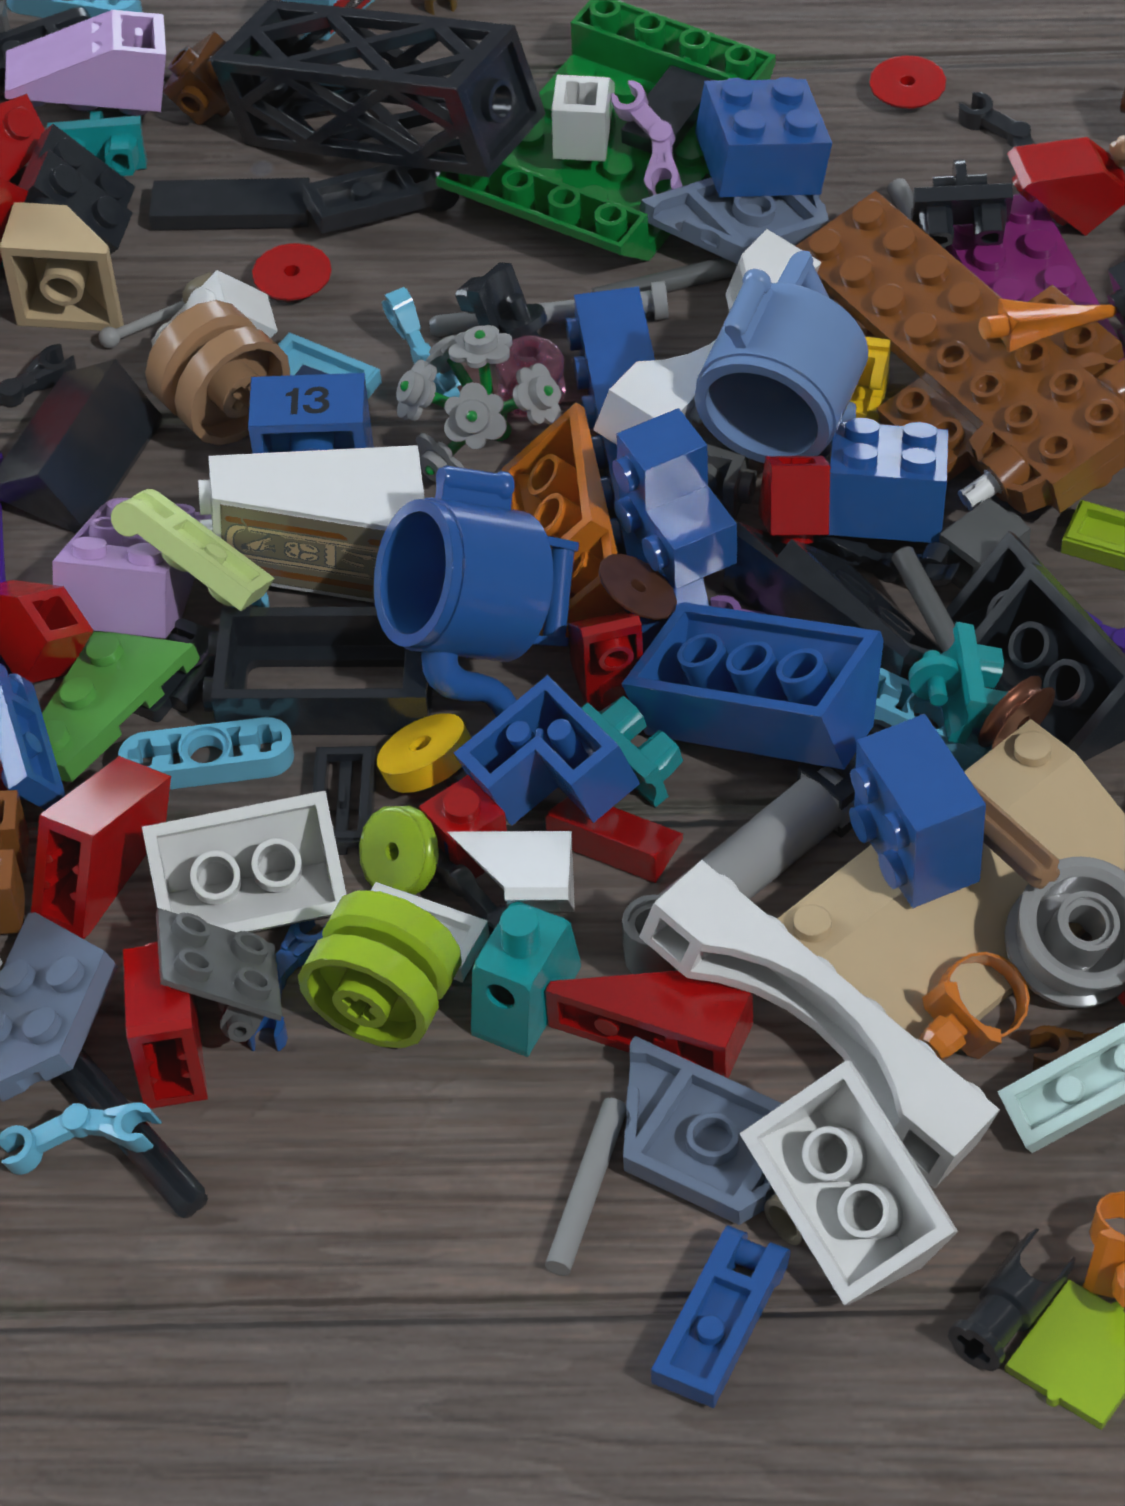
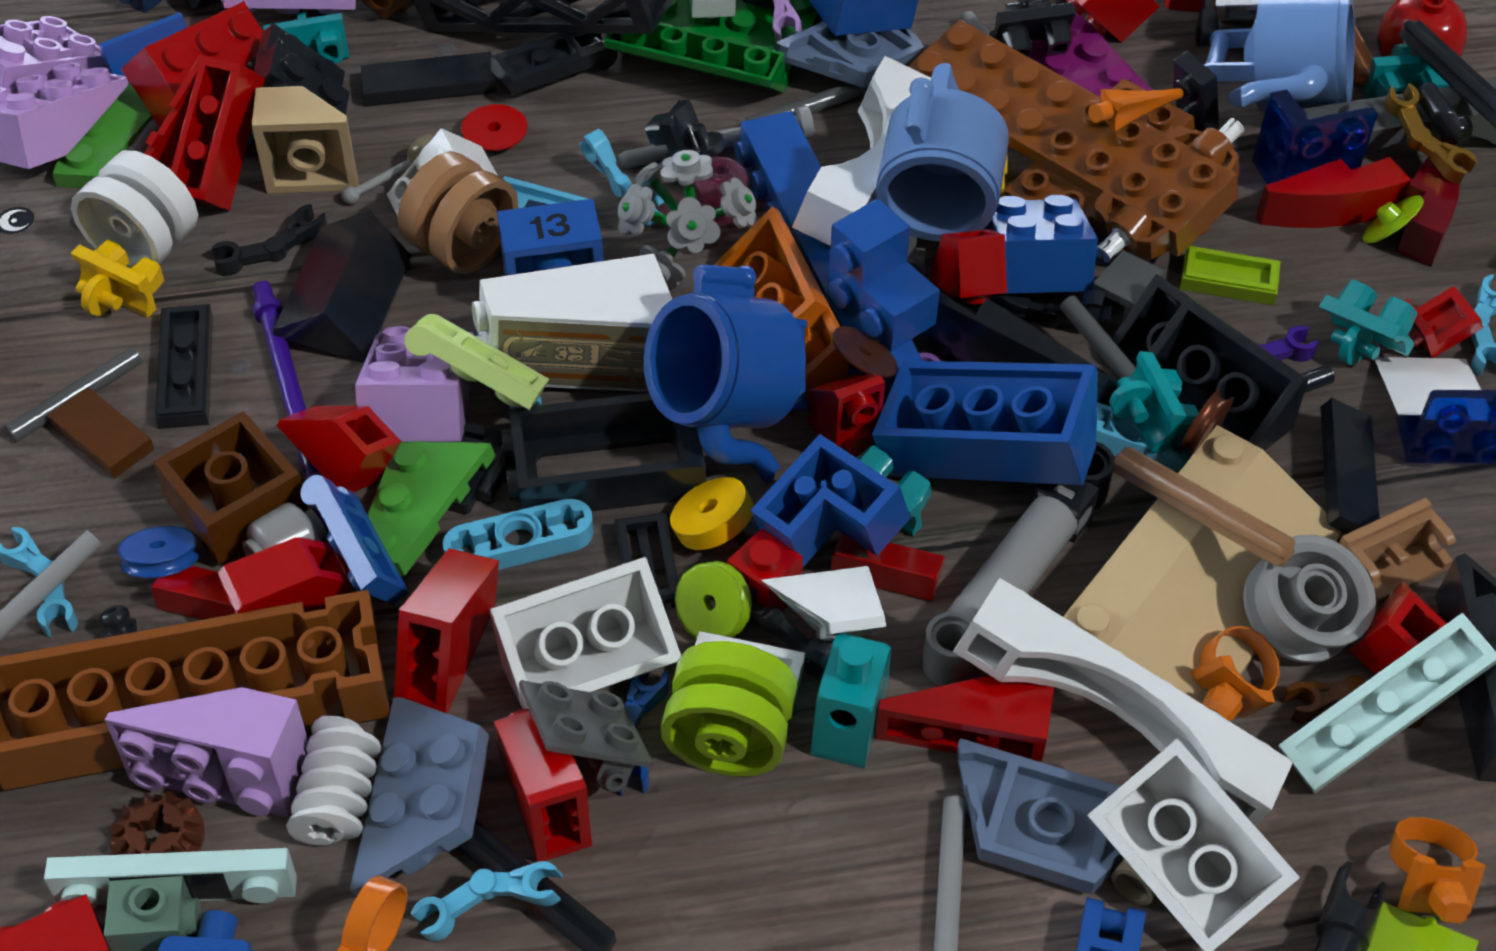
camera: 15 degrees left, 0 degrees up
blue brick [849,714,986,909] -> none

